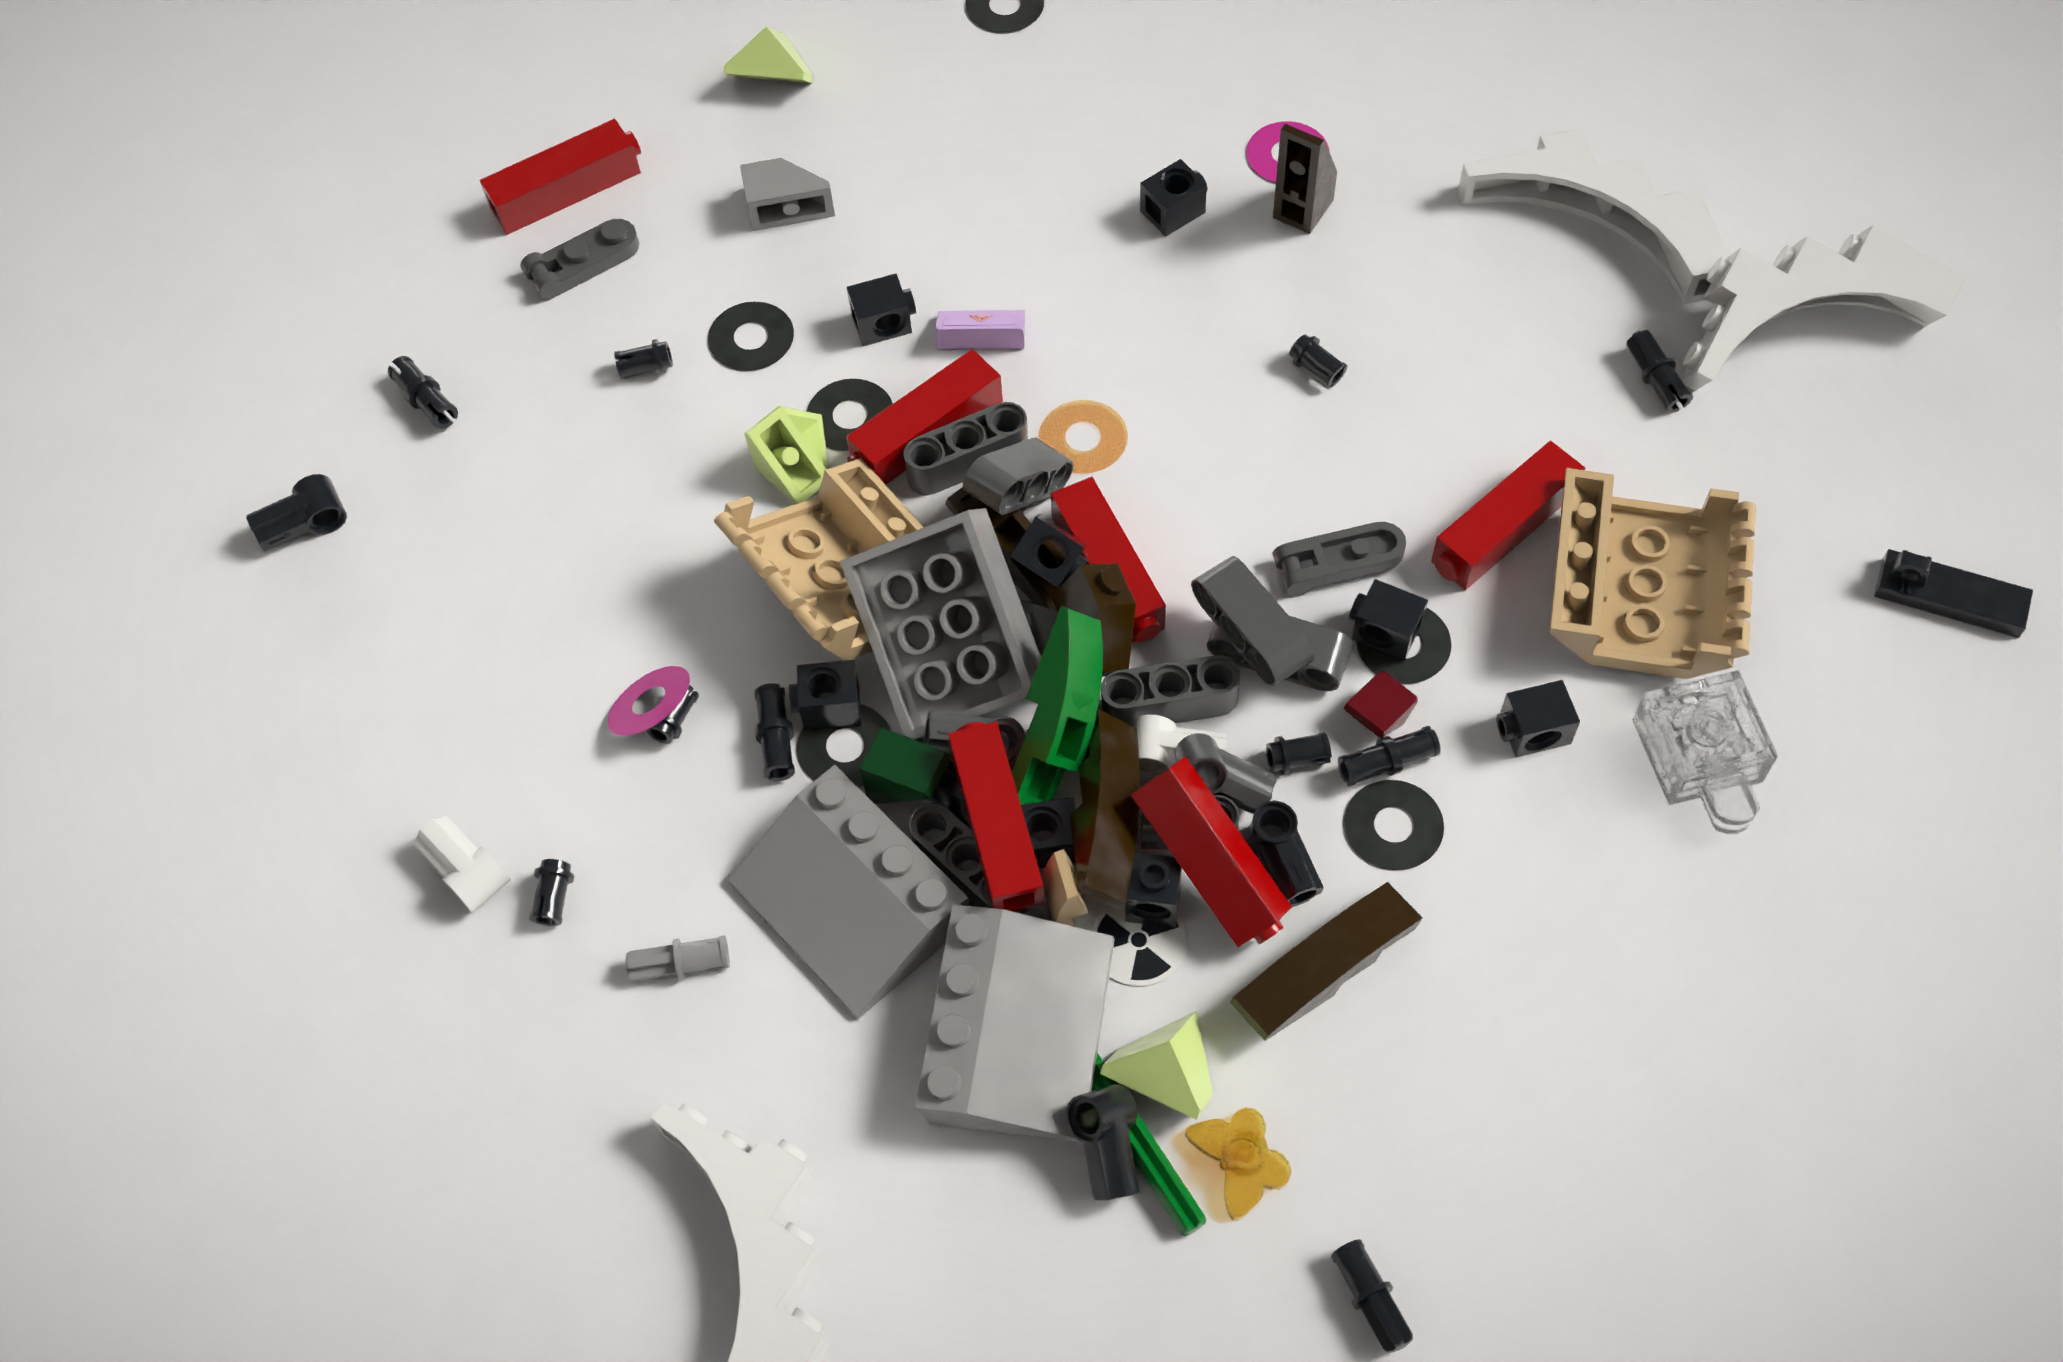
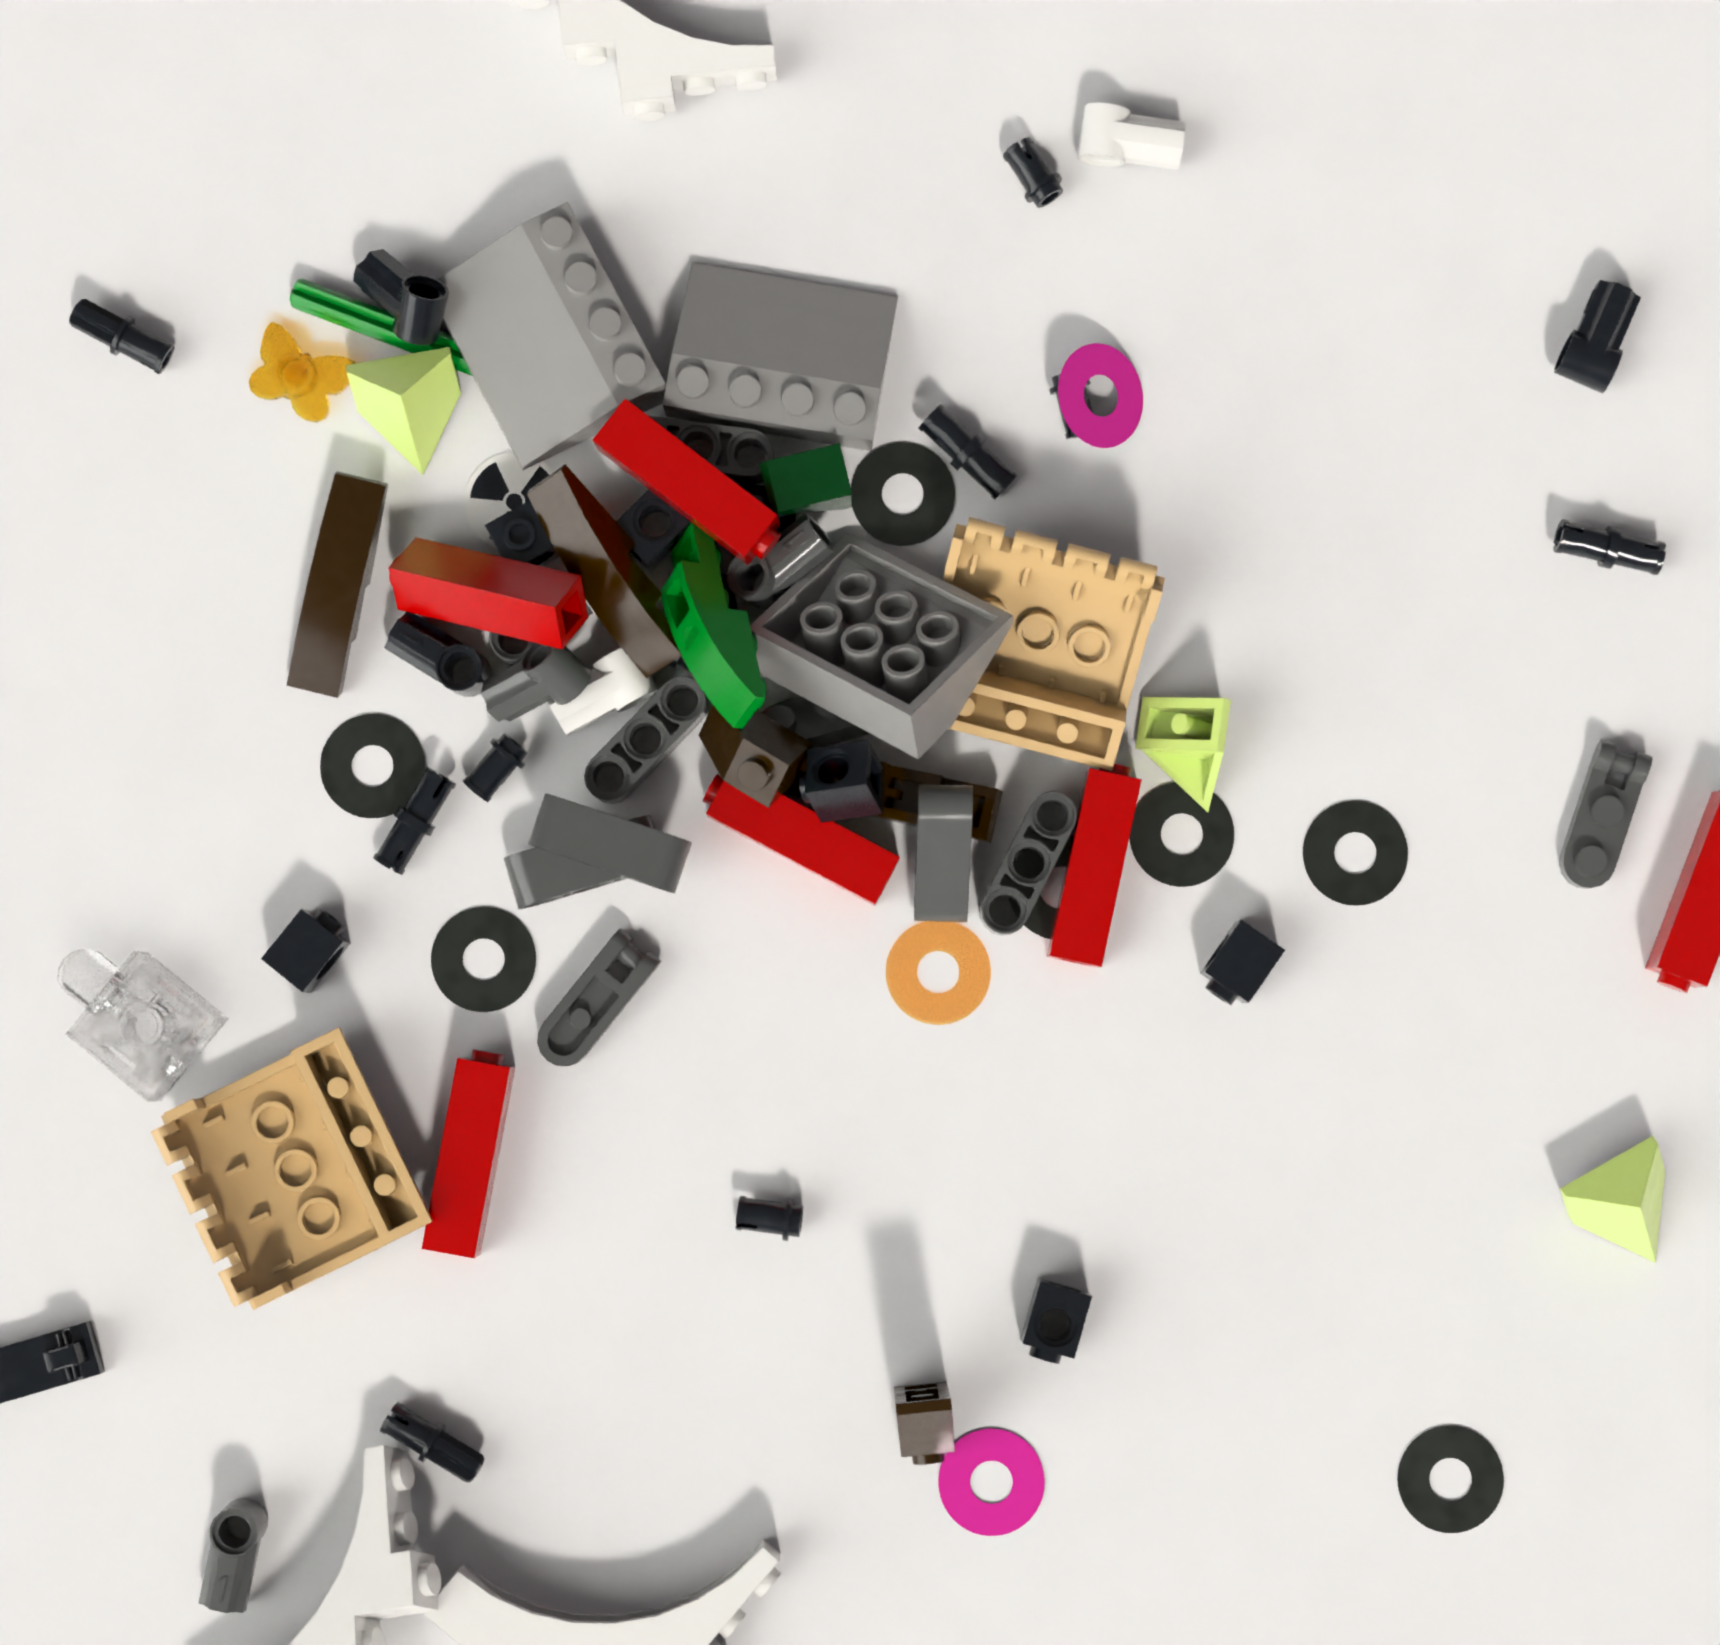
camera: 140 degrees right, 25 degrees up
black pin [614,339,673,379] -> none
light grey axle [625,935,730,981] -> none
light grey slope [740,158,835,231] -> none
black brick [789,660,862,730] -> none
lavender slope [936,310,1025,350] -> none
tan slope [1043,849,1088,927] -> none
dark red slope [1343,671,1418,738] -> none
black brick [1349,579,1428,661] -> none
none -> dark grey piece [198,1498,268,1613]

